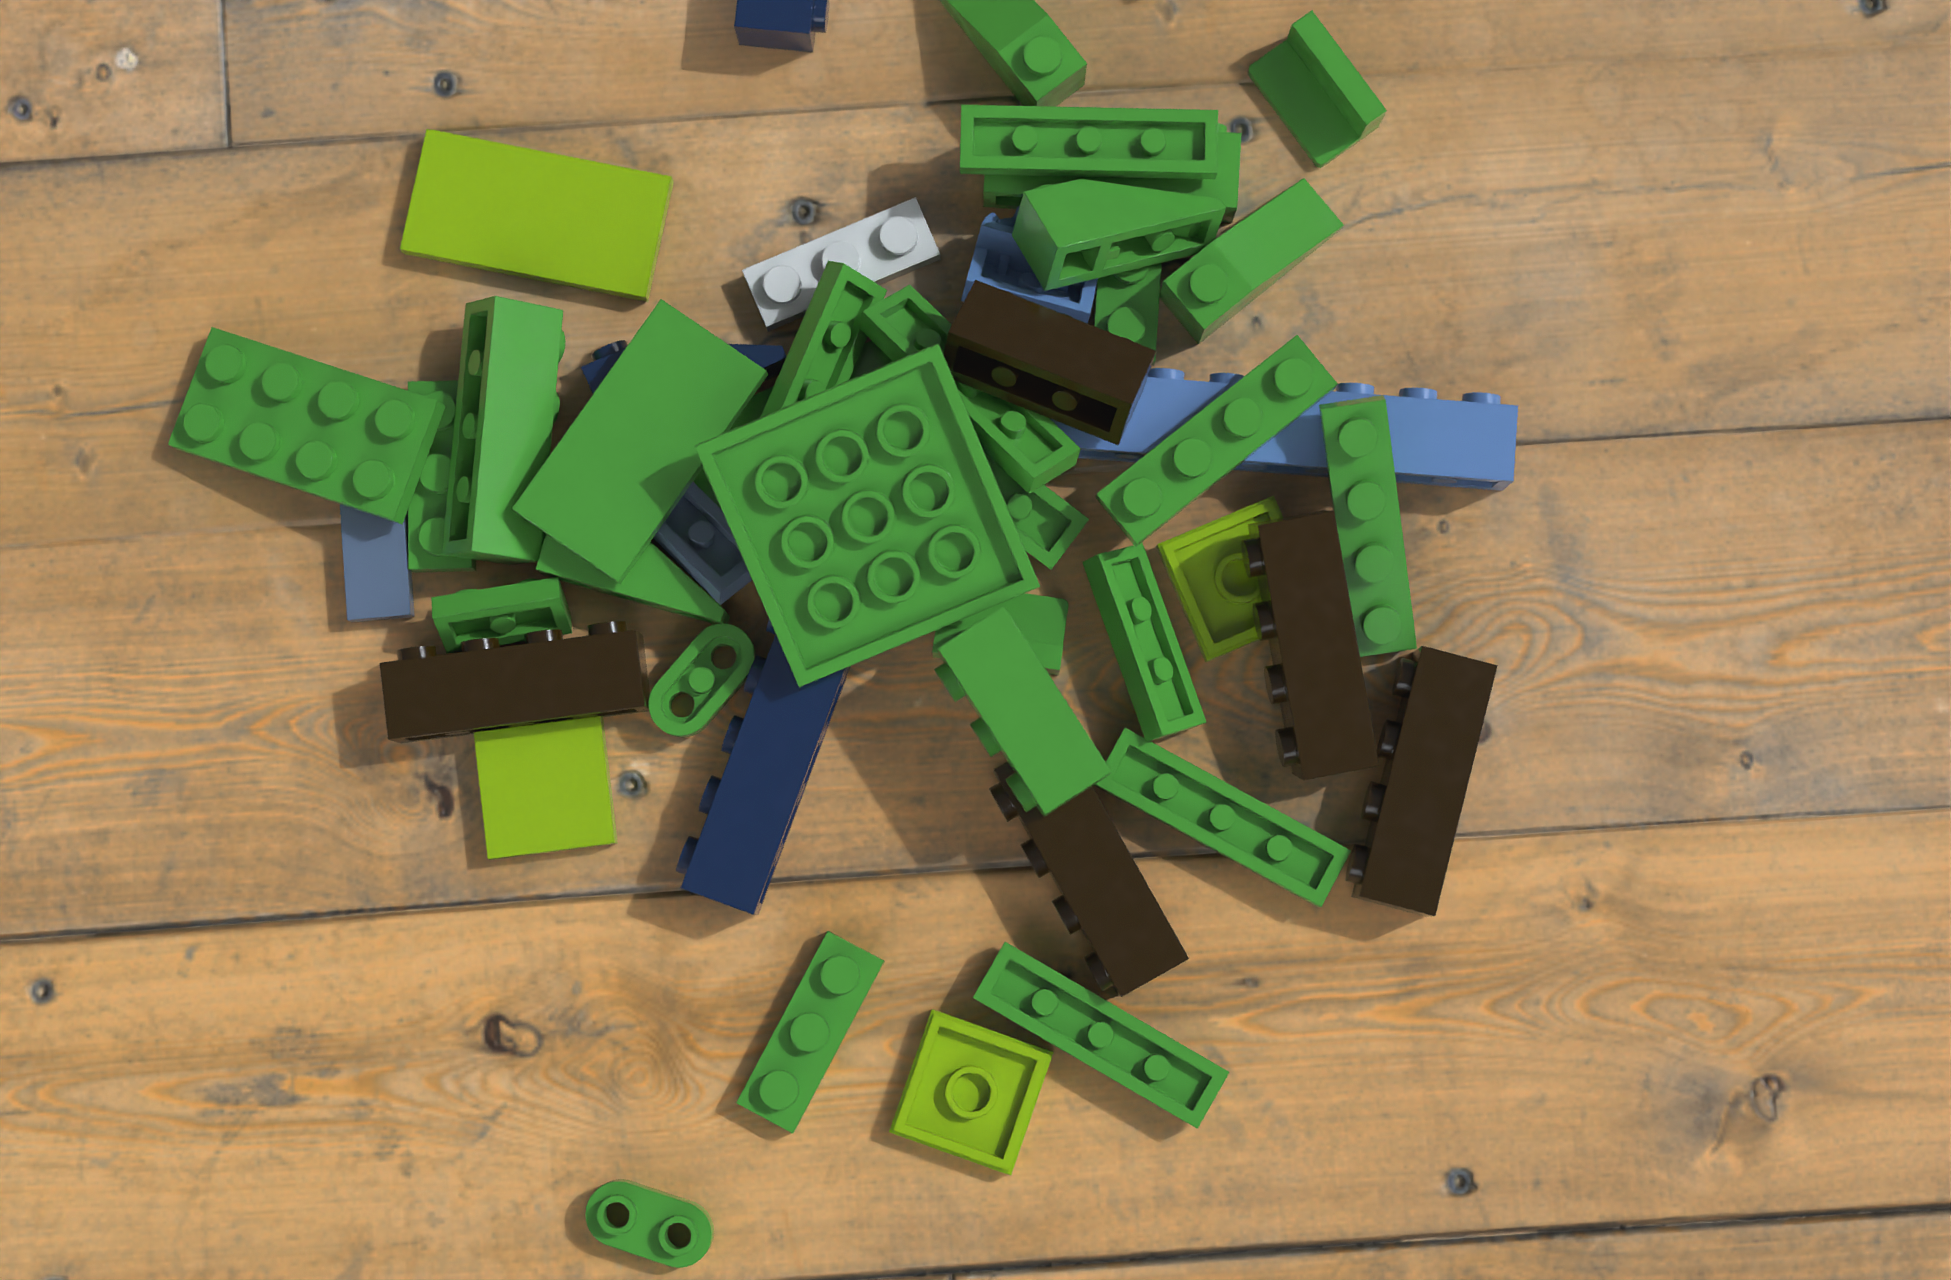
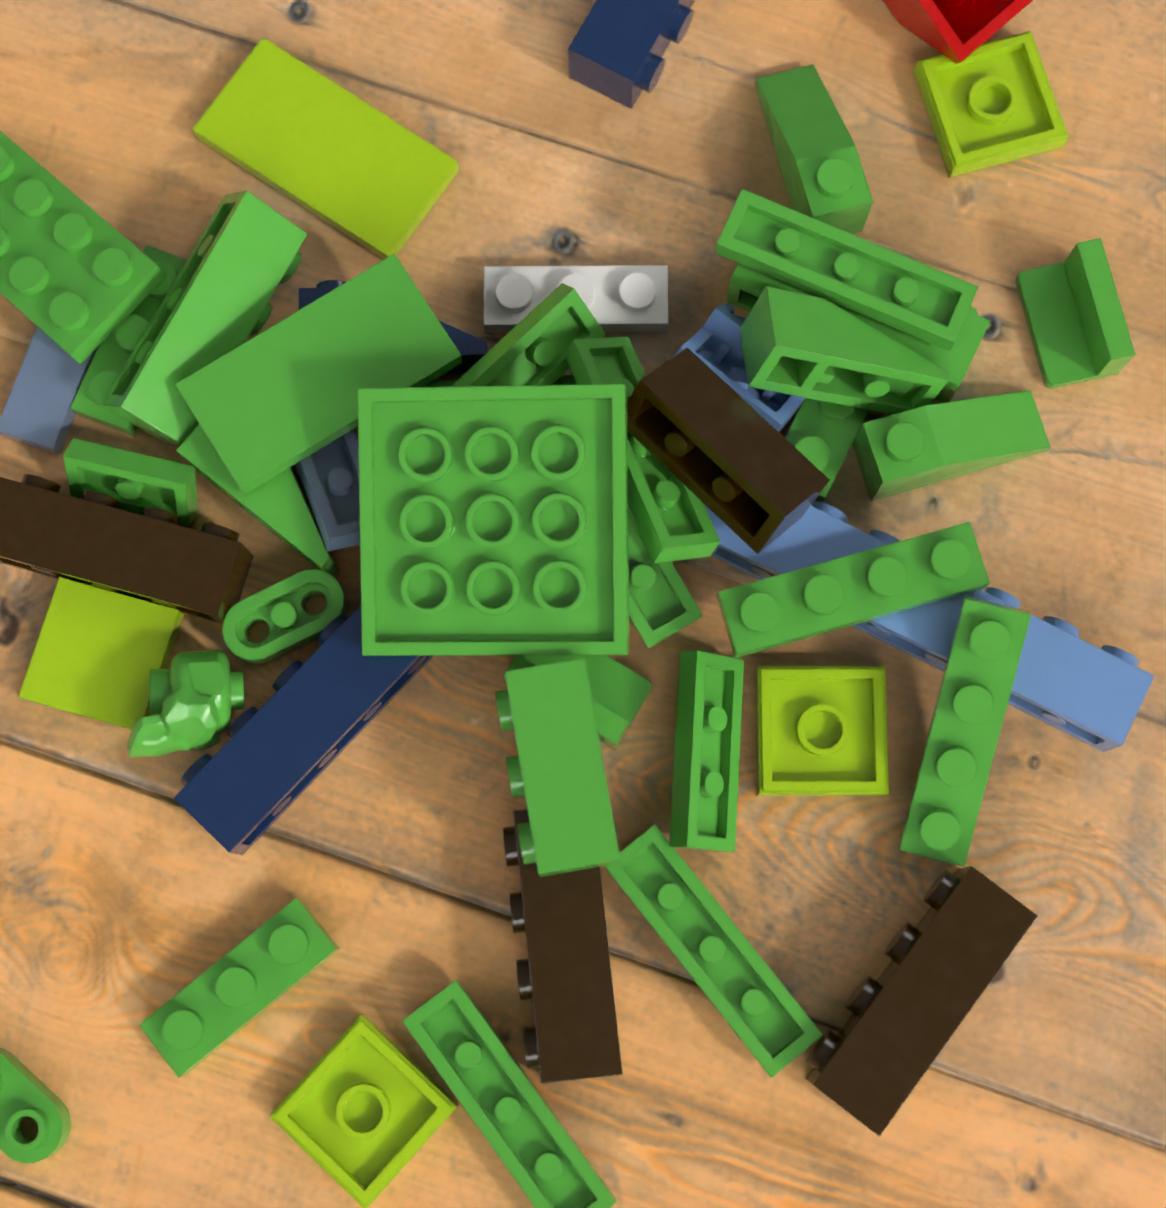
camera: 25 degrees right, 5 degrees down
dark brown brick [1241,510,1379,781] -> none
none -> bright green head [127,650,245,758]

